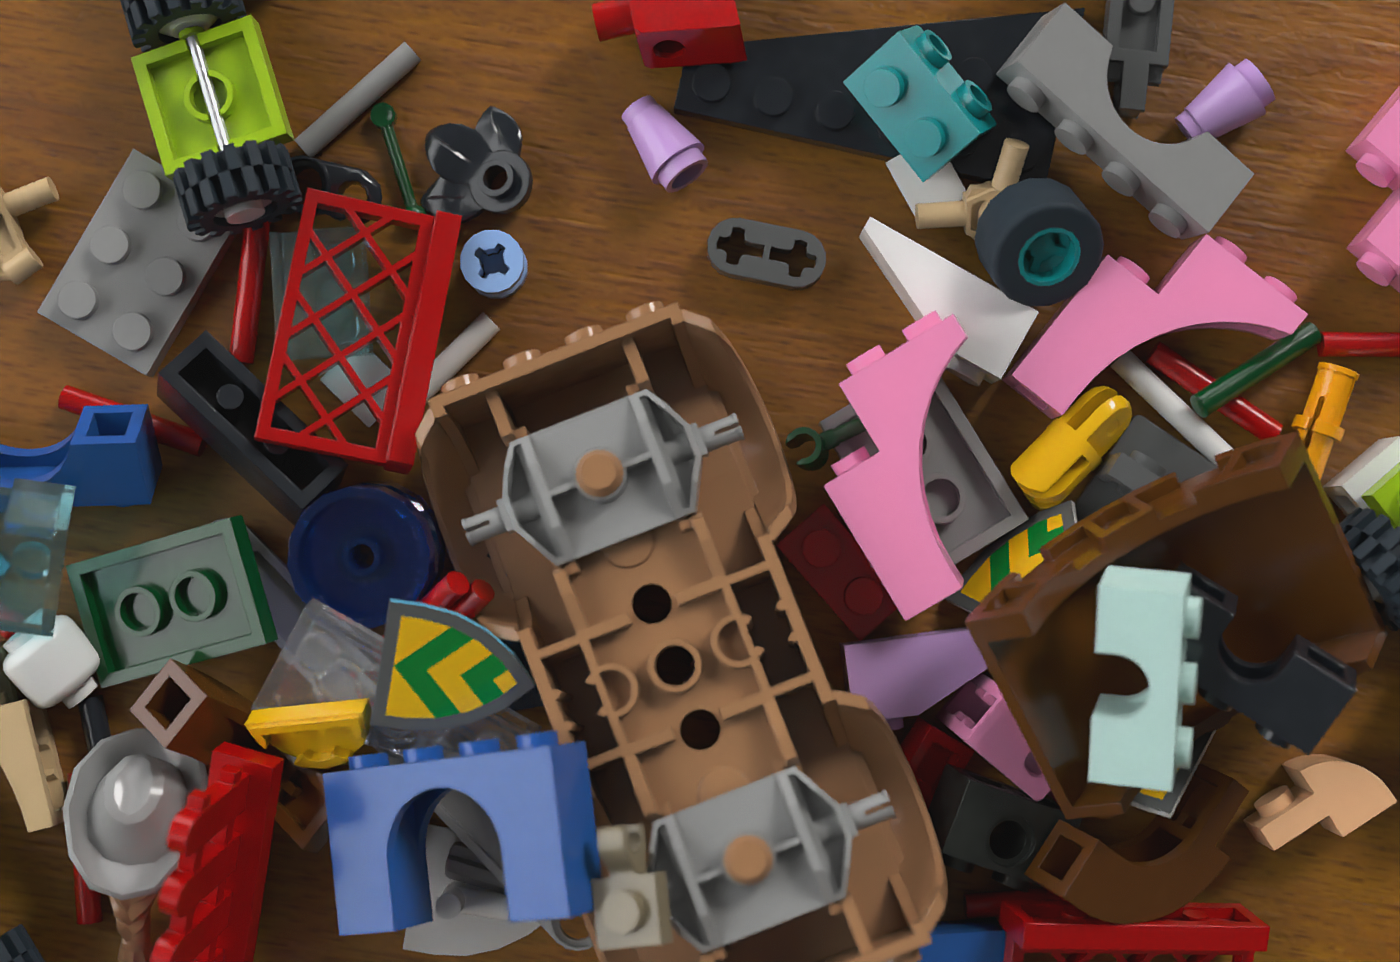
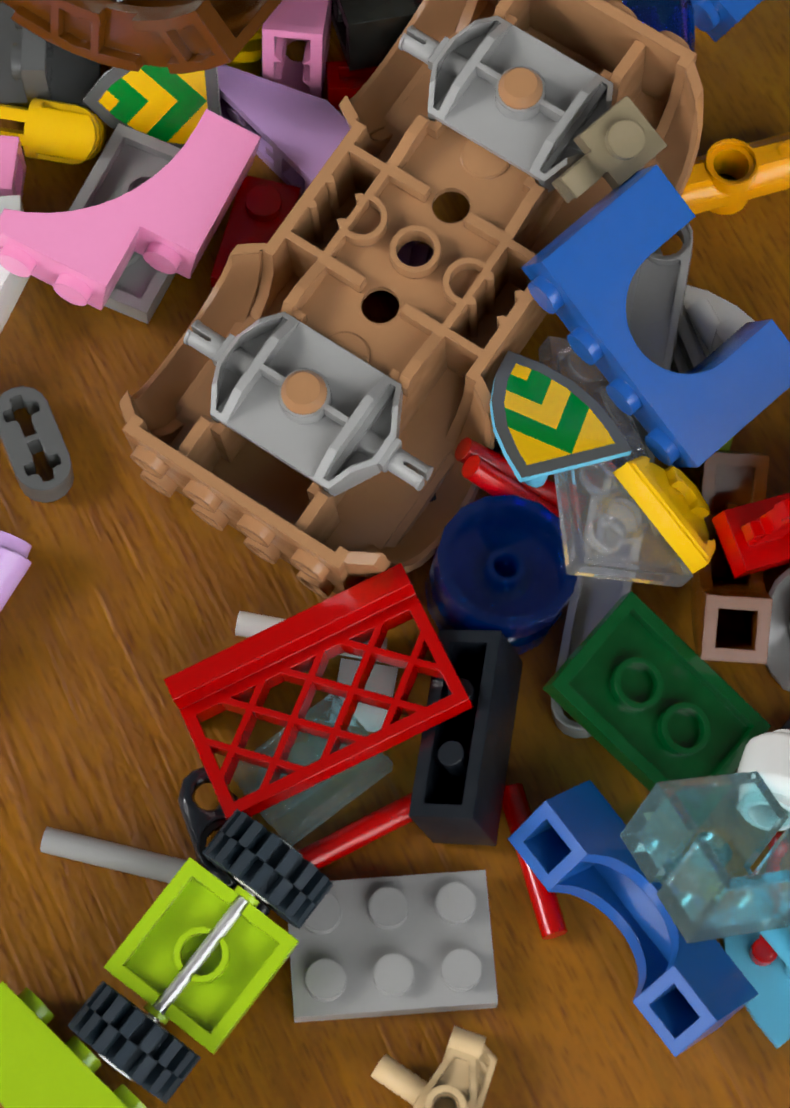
camera: 130 degrees left, 20 degrees down
dark green hinge [370,103,427,214] -> none
black plate [420,106,533,223] -> none
light blue wheel [460,230,528,299] -> none
dark green hand [785,417,867,471] -> none

